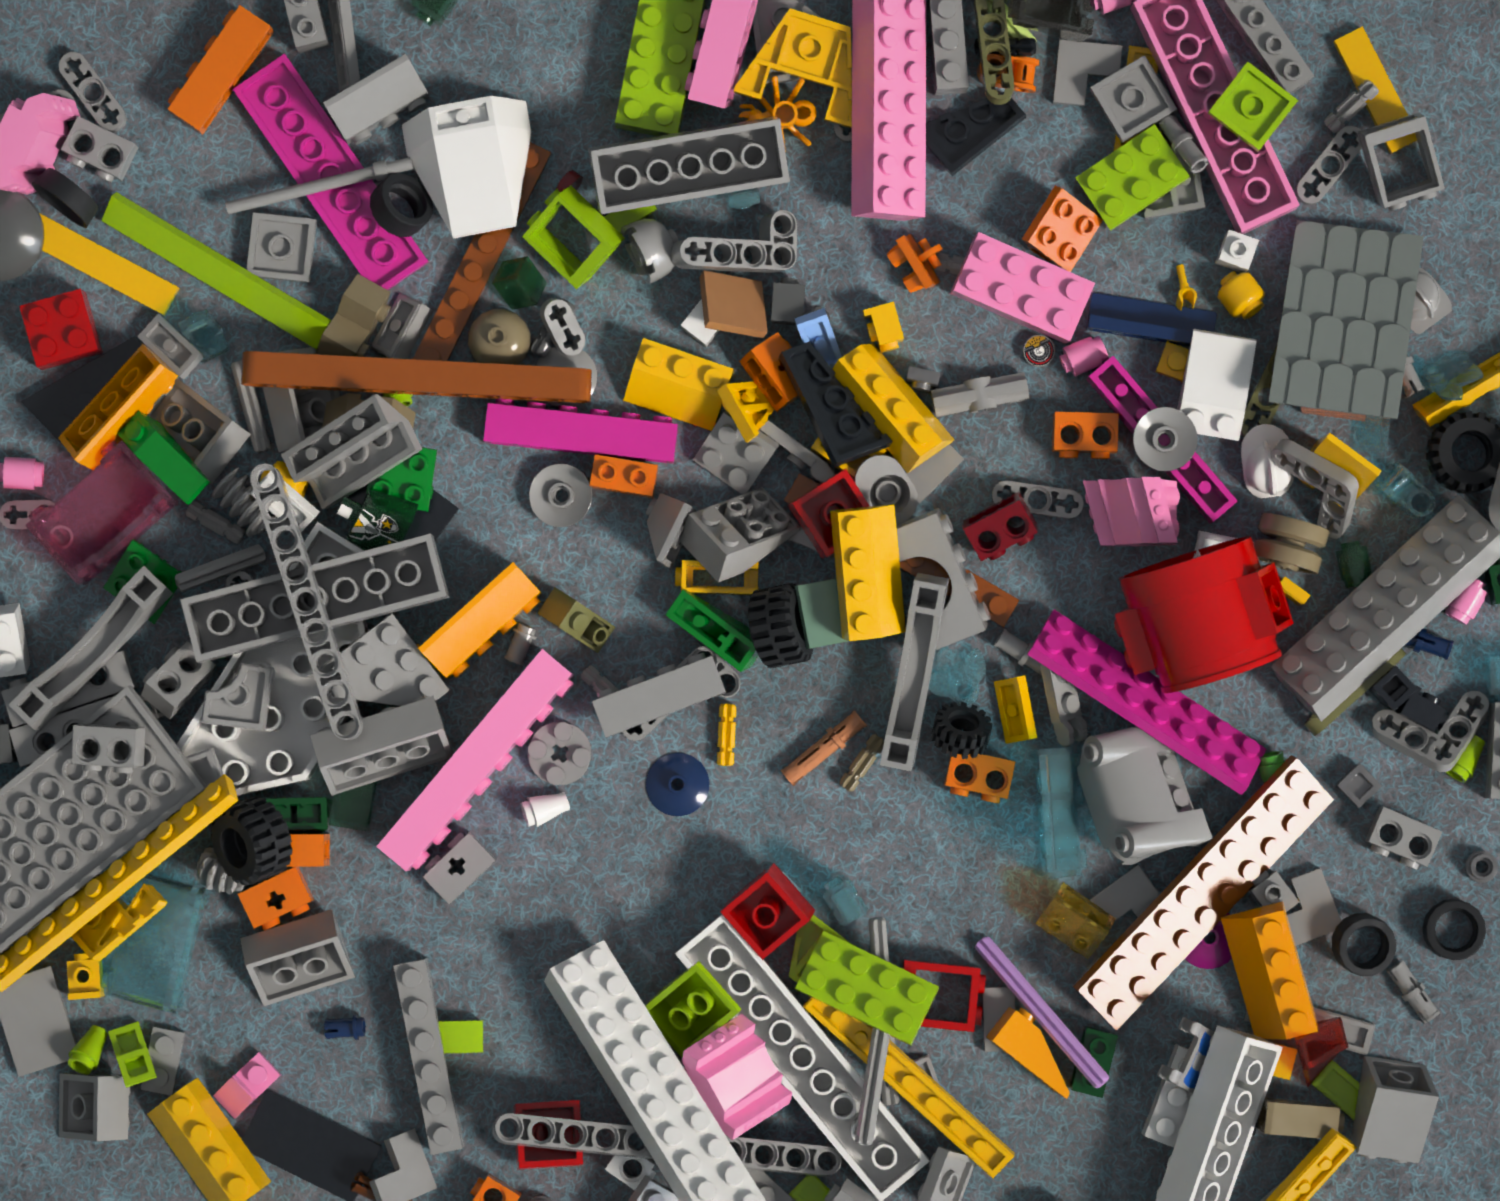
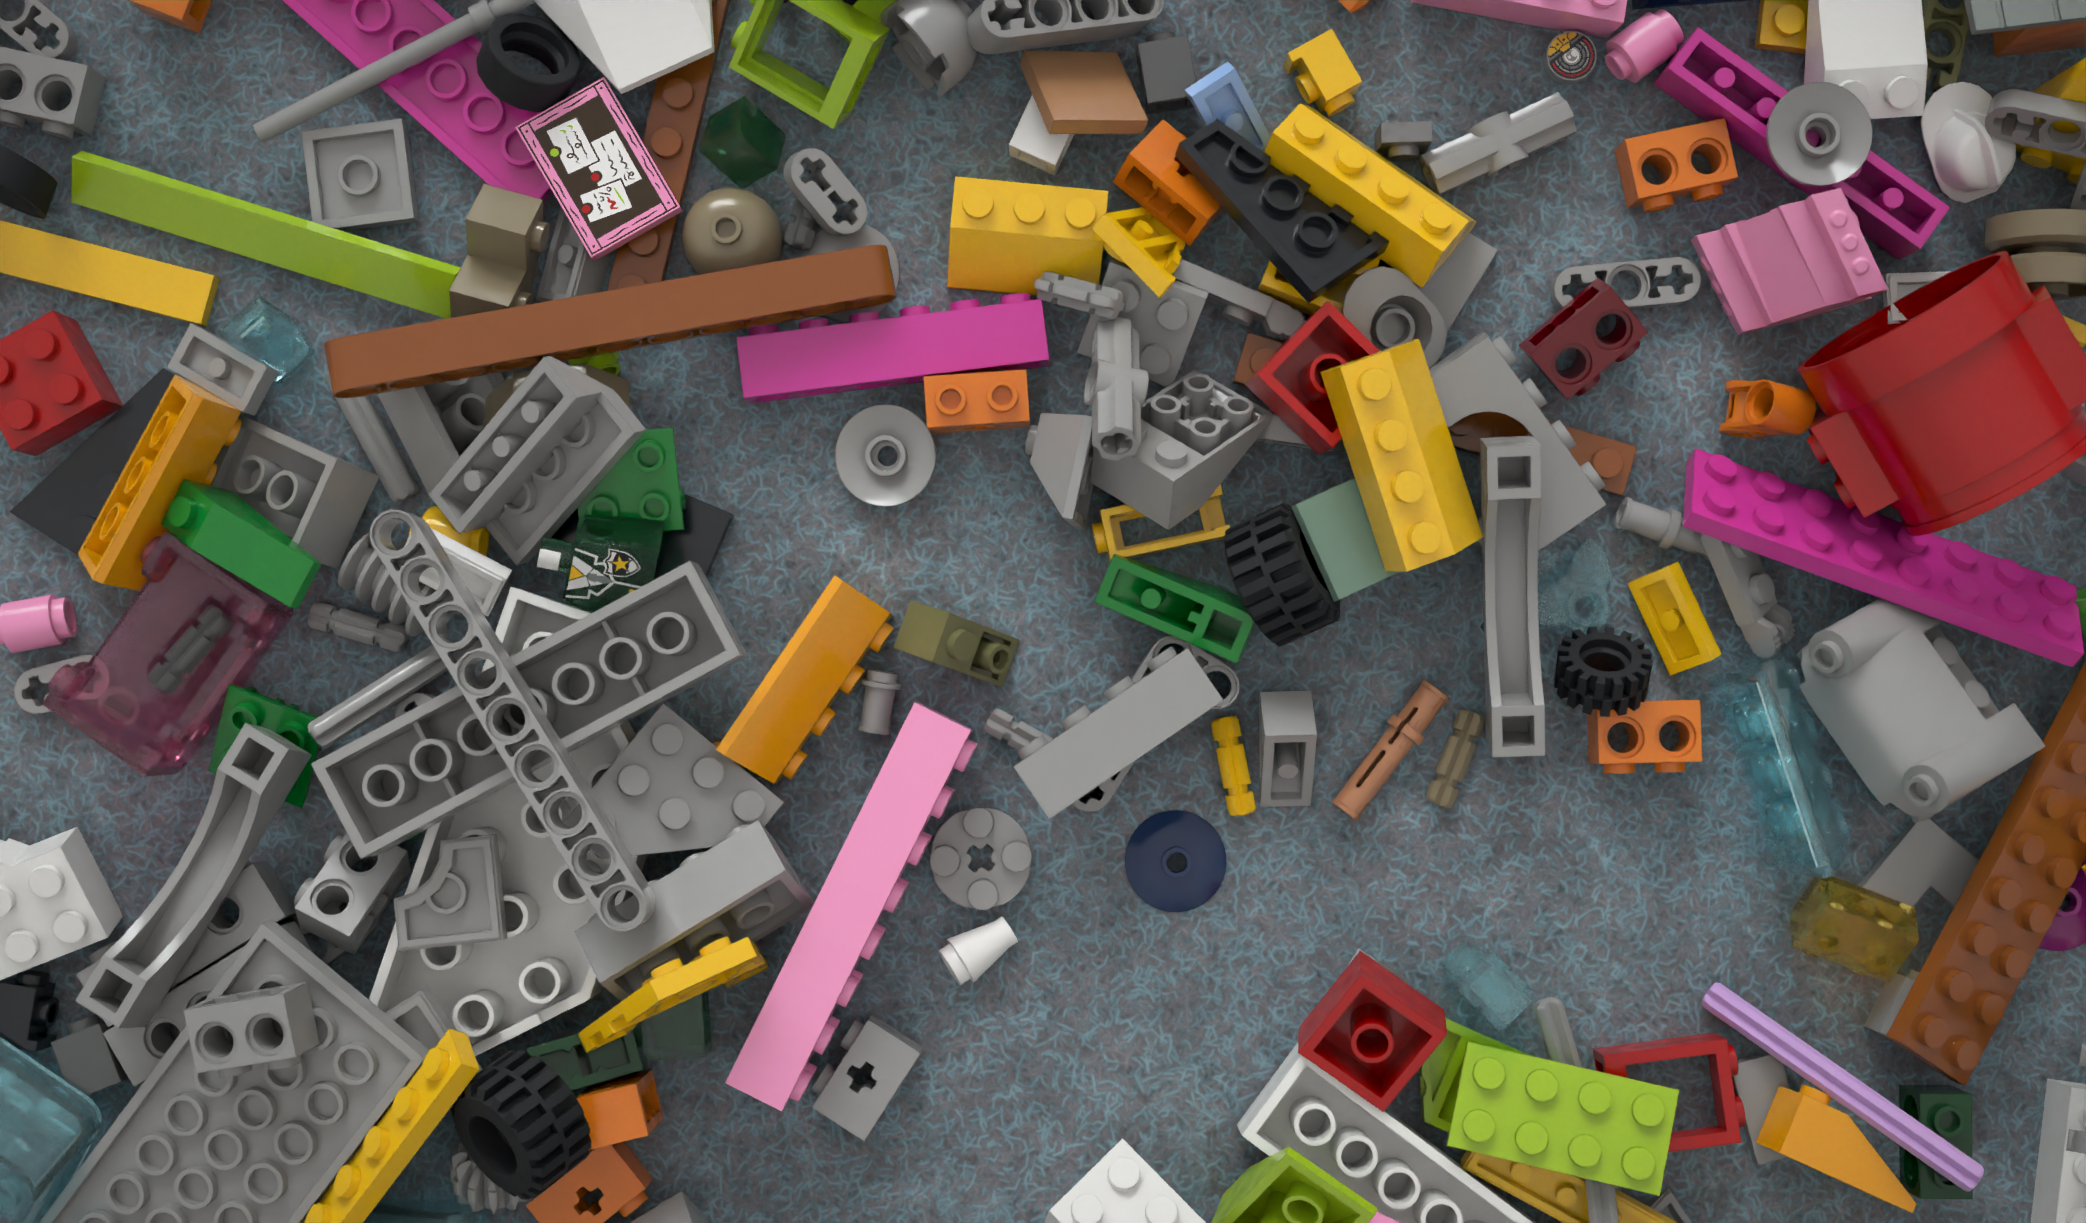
camera: 15 degrees left, 0 degrees up
none -> dark grey axle [147,604,234,695]
none -> tile [515,77,682,261]
none -> yellow wing [578,936,769,1053]
none -> light grey axle [1034,271,1125,320]
none -> light grey piece [1084,317,1149,461]
none -> light grey slope [1258,691,1317,807]
none -> orange piece [1718,379,1816,439]

